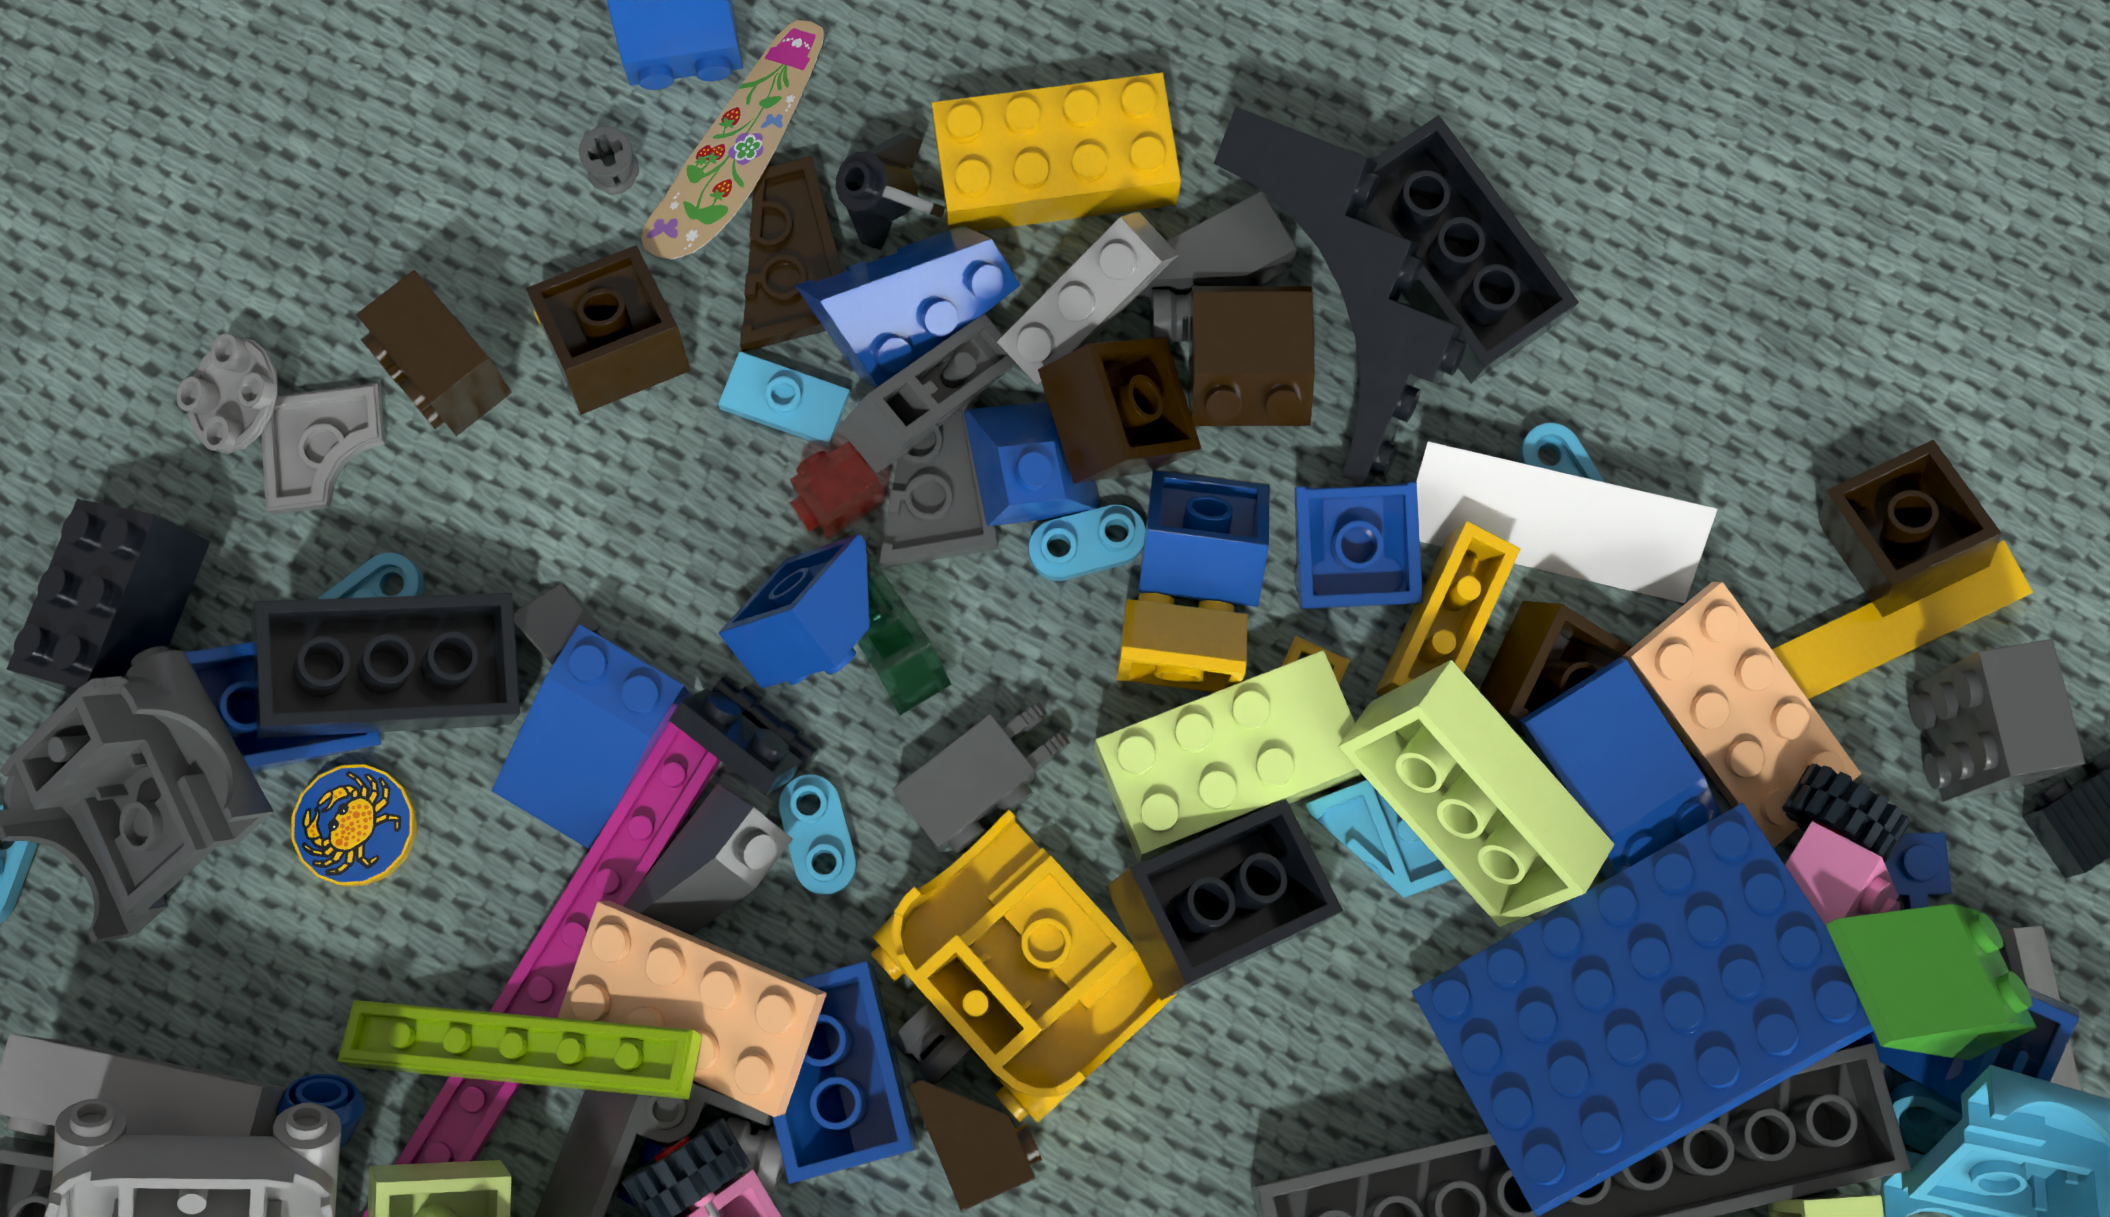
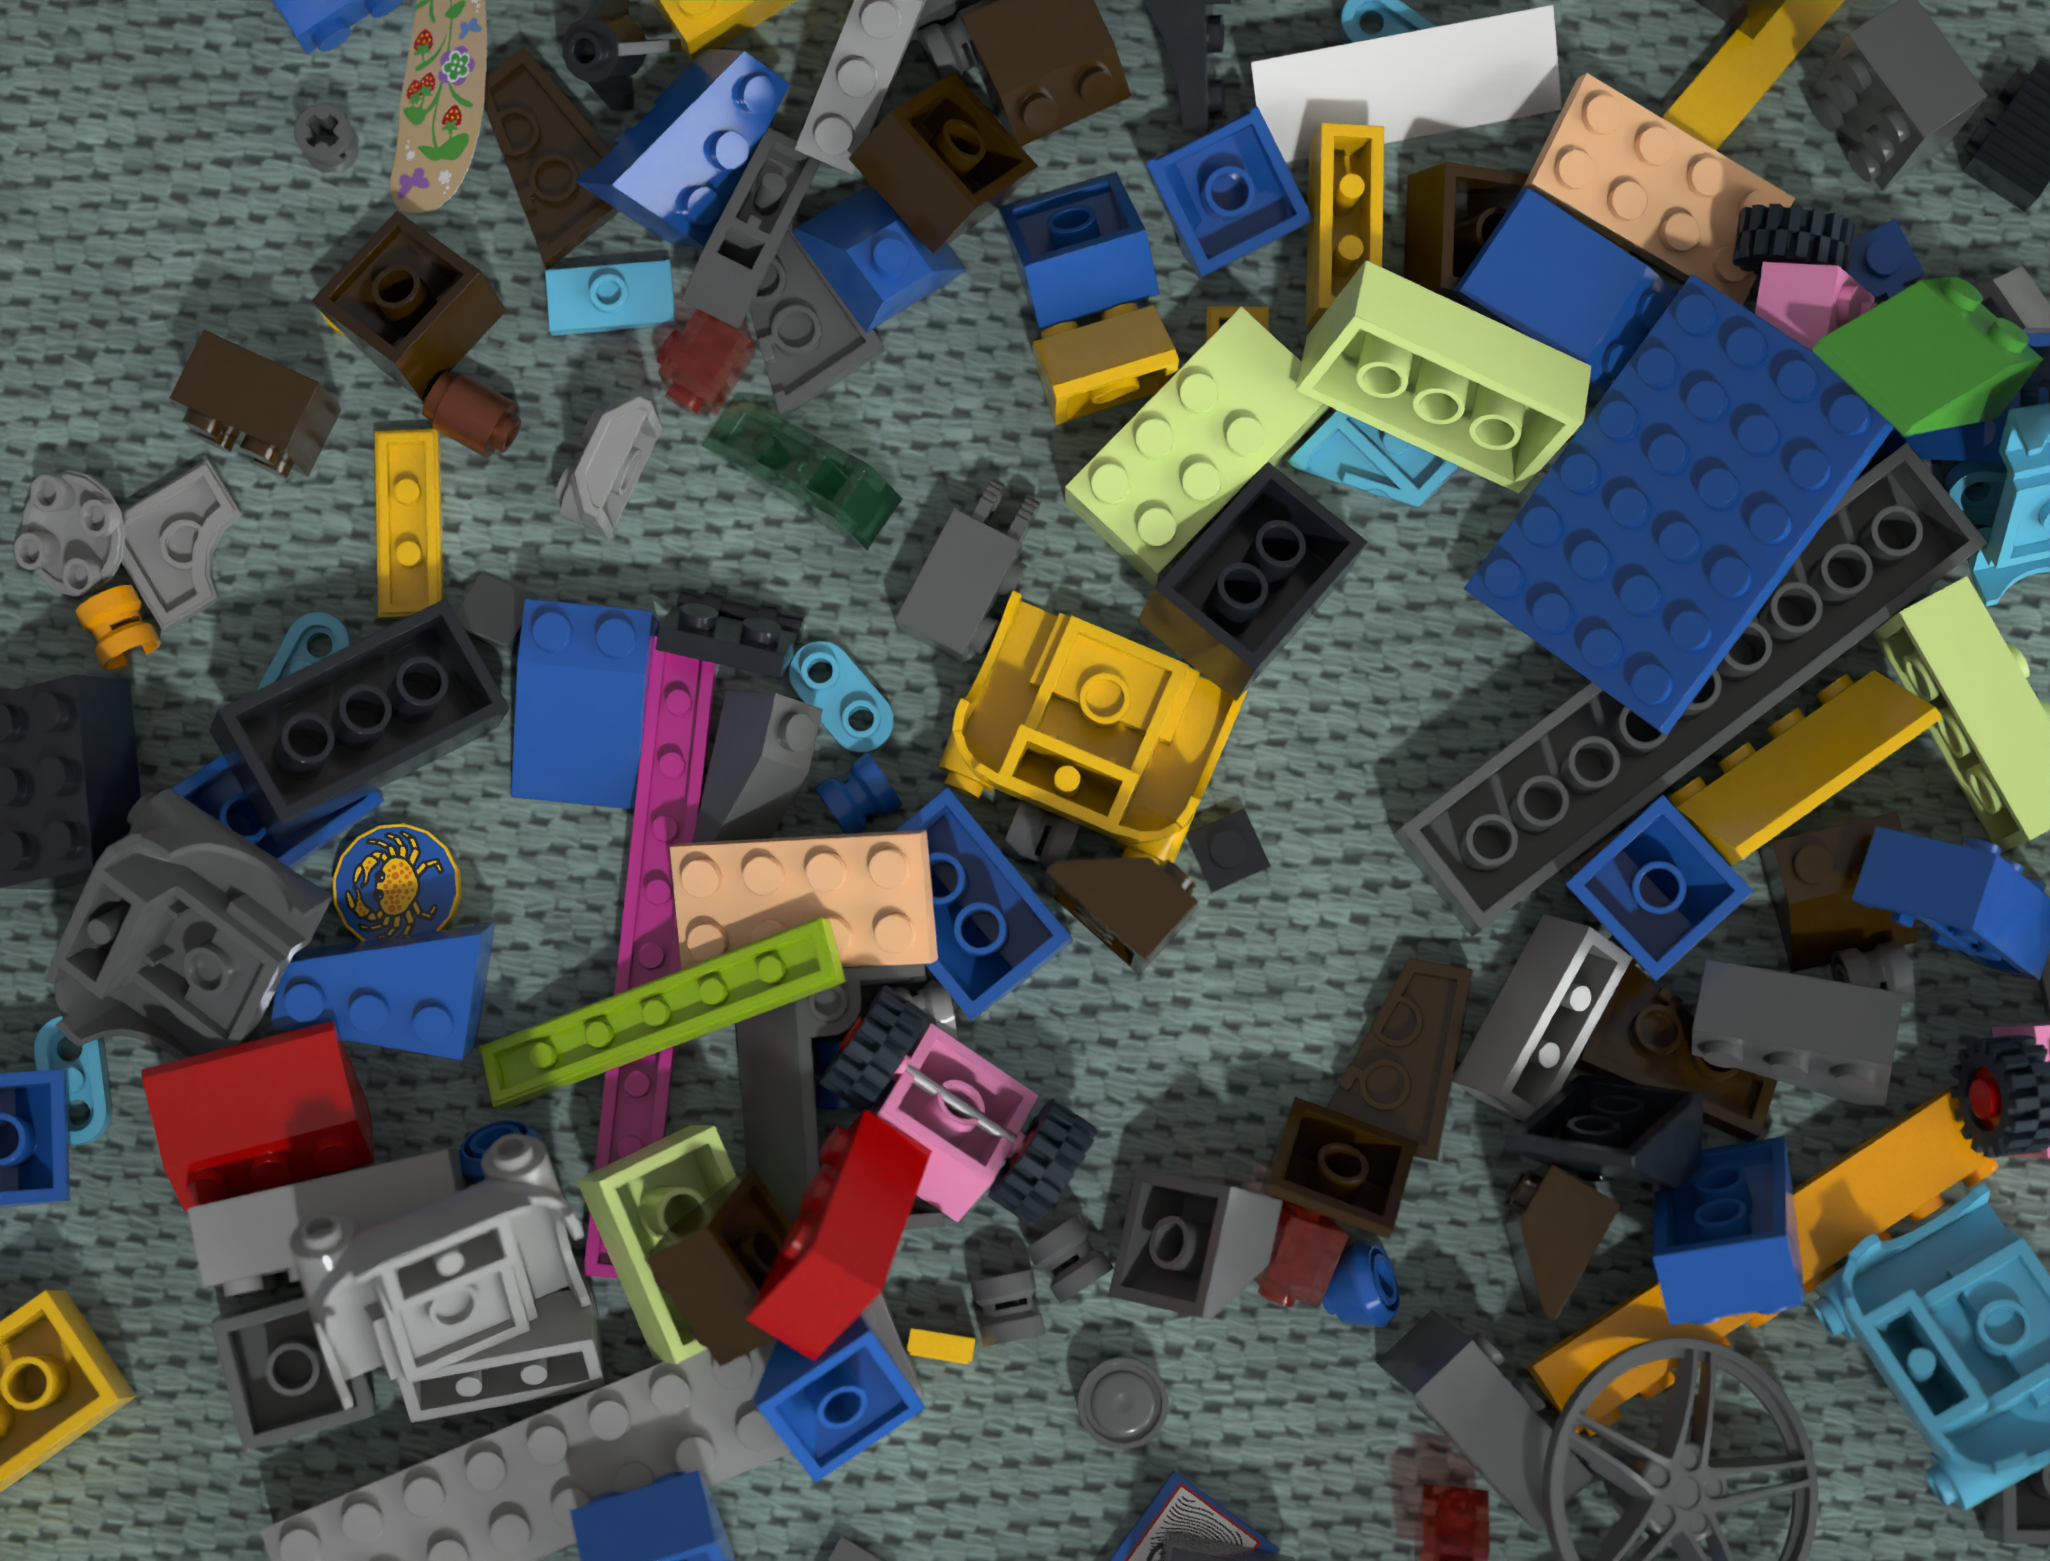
camera: 20 degrees left, 5 degrees up
blue slope [718,534,869,688] -> none
medium azure plate [1029,504,1146,581] -> none
none -> light orange wheel [75,585,161,671]
none -> red slope [142,1021,375,1212]
none -> blue wedge [270,921,496,1060]
none -> yellow tile [374,429,444,620]
none -> copper brick [422,372,521,458]
none -> light grey slope [554,396,663,540]
none -> blue wheel [814,752,902,834]
none -> black plate [1186,808,1270,894]

